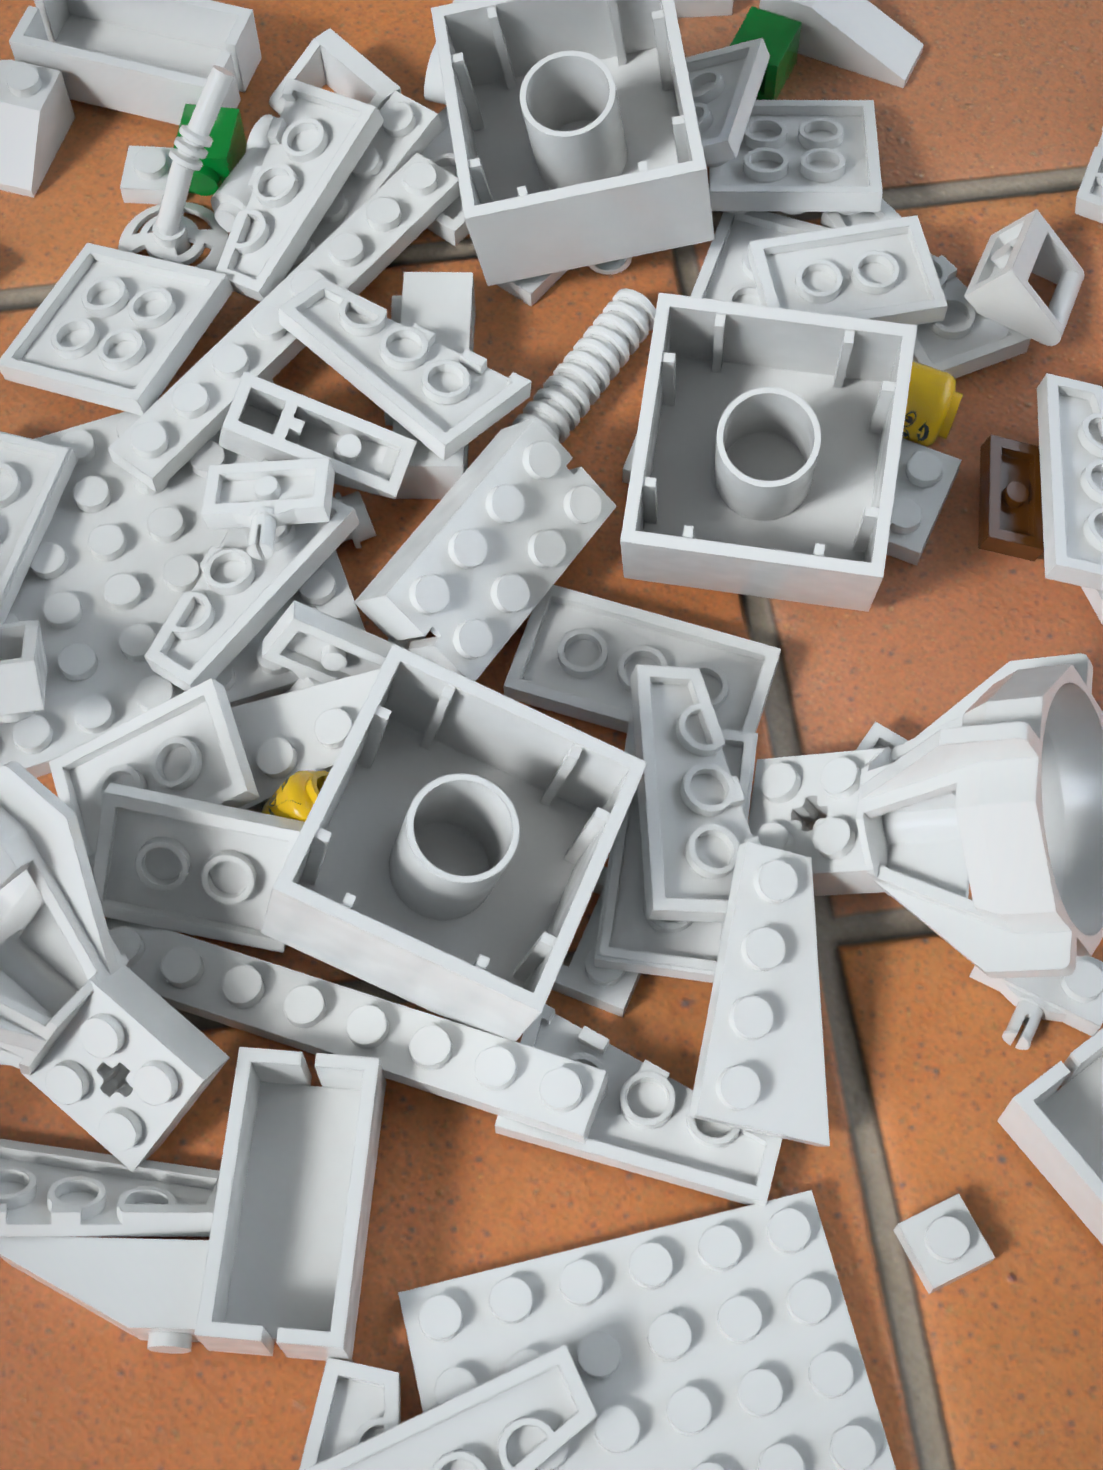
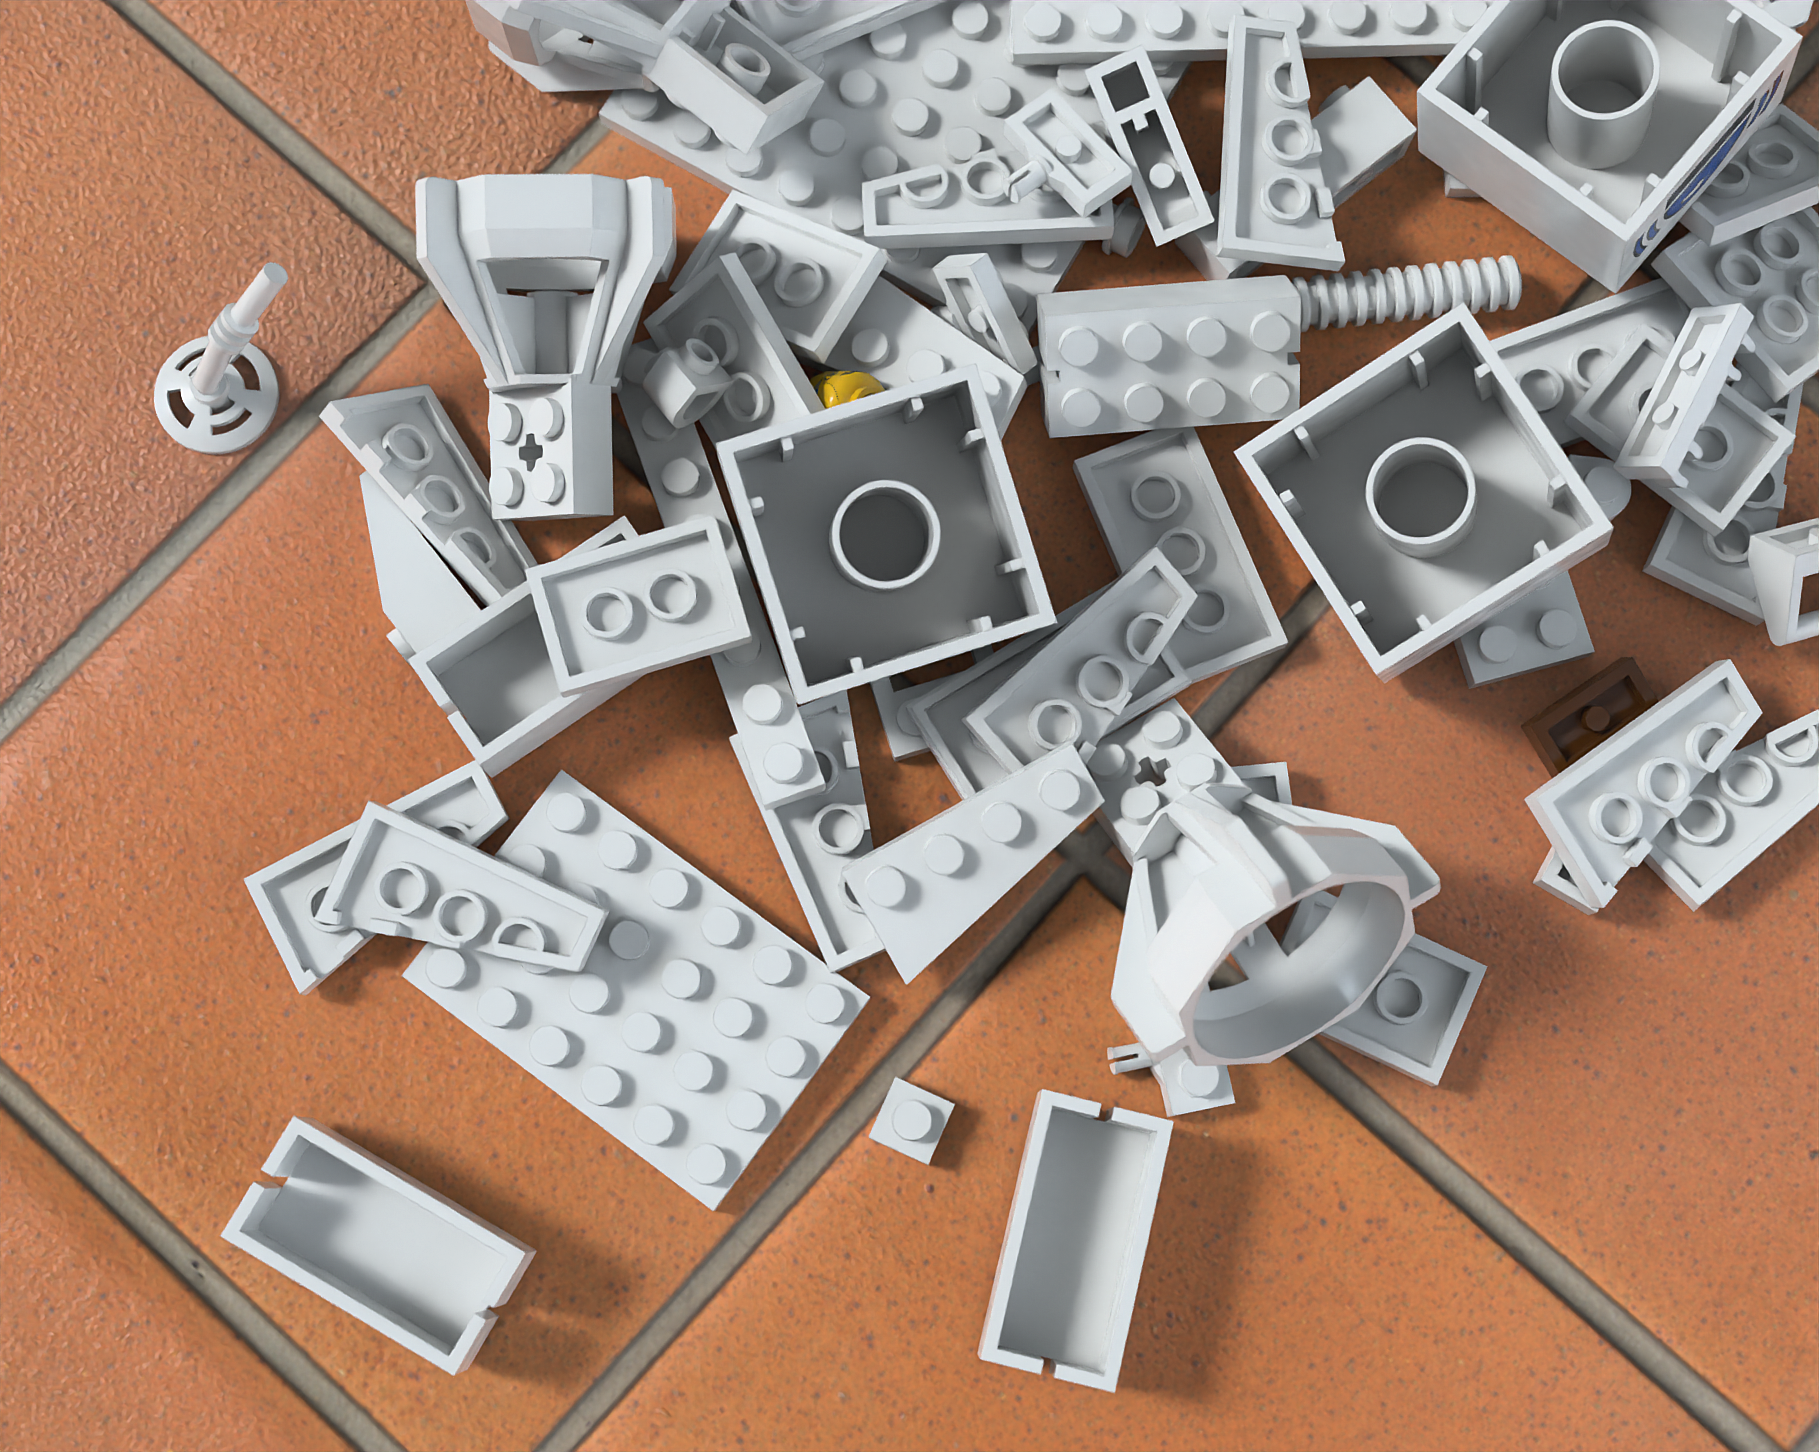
camera: 45 degrees right, 15 degrees up
yellow head [902,361,963,447] -> none
none -> white plate [525,514,753,698]
none -> white plate [642,338,733,428]
none -> white plate [1613,303,1756,488]

